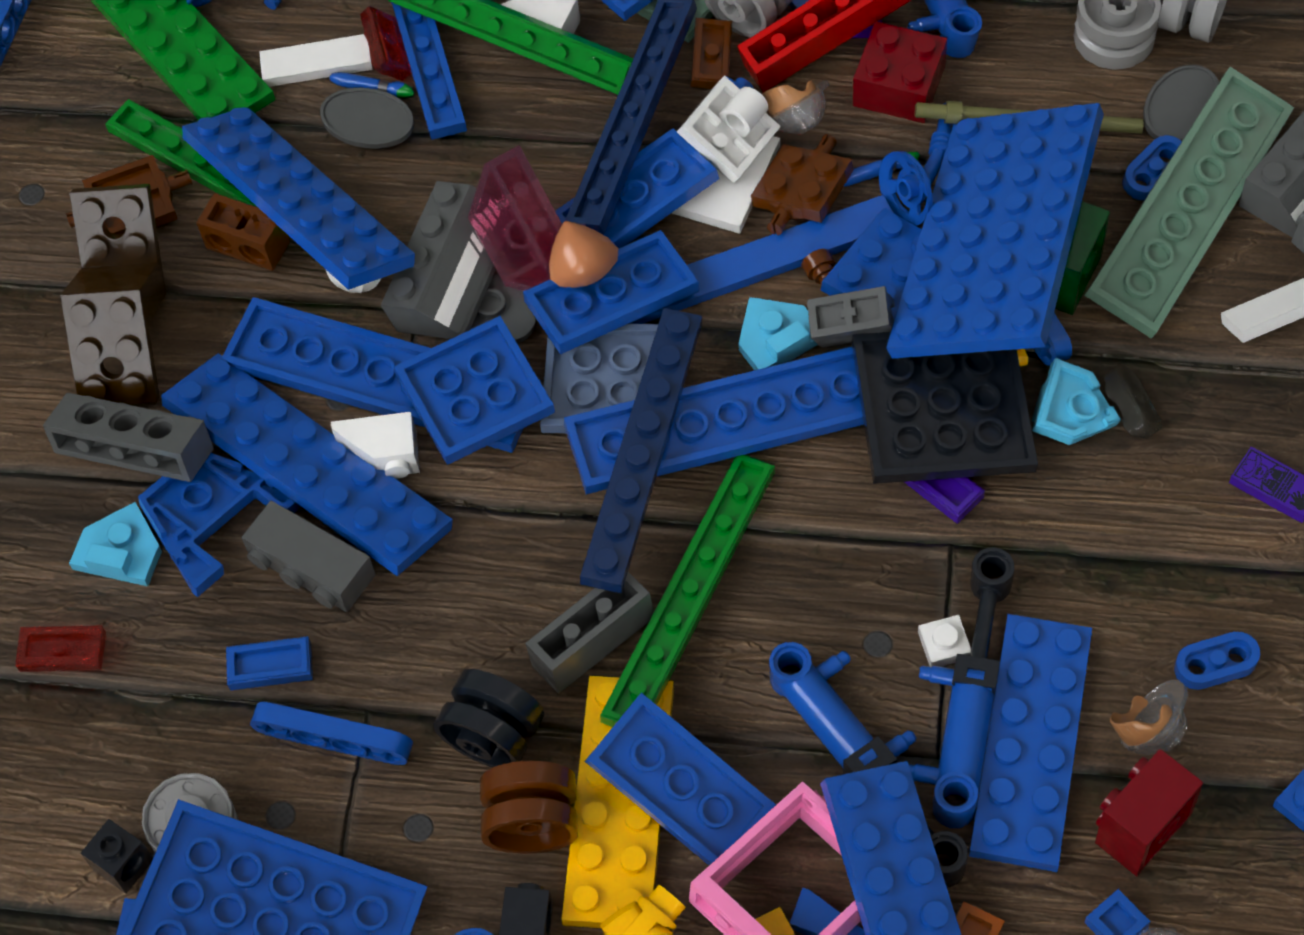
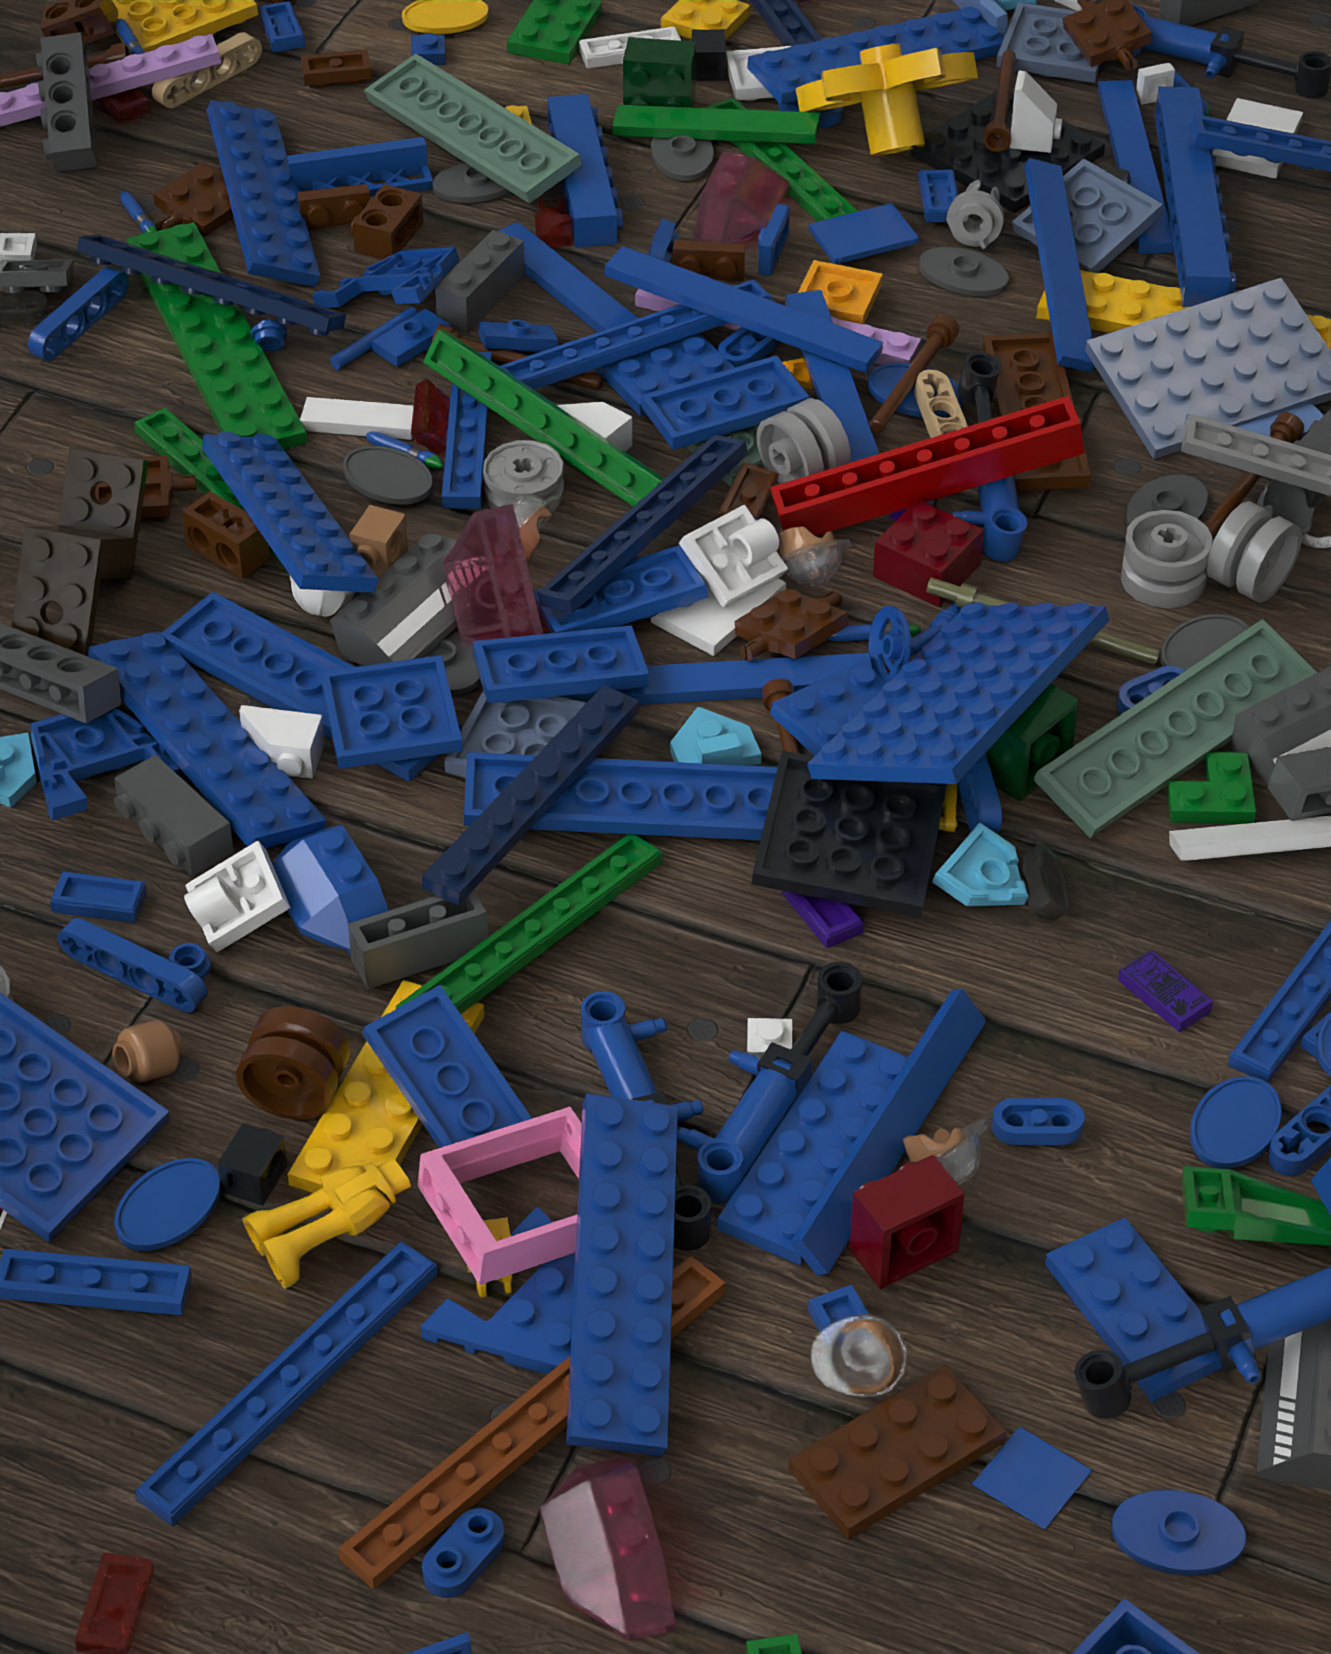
camera: 10 degrees right, 15 degrees down
black wheel [433,669,545,768] -> none
nougat piece [549,221,618,288] -> none
dark grey hinge [807,286,895,348] -> none
none -> medium nougat head [112,1019,183,1084]
none -> blue plate [168,943,211,980]
none -> white plate [184,841,291,952]
none -> blue wedge [272,825,389,955]
none -> medium nougat brick [349,505,408,594]
none -> light grey wheel [483,440,564,519]
none -> piece [496,494,560,563]
none -> blue tile [791,989,986,1275]
none -> green plate [1166,752,1256,824]

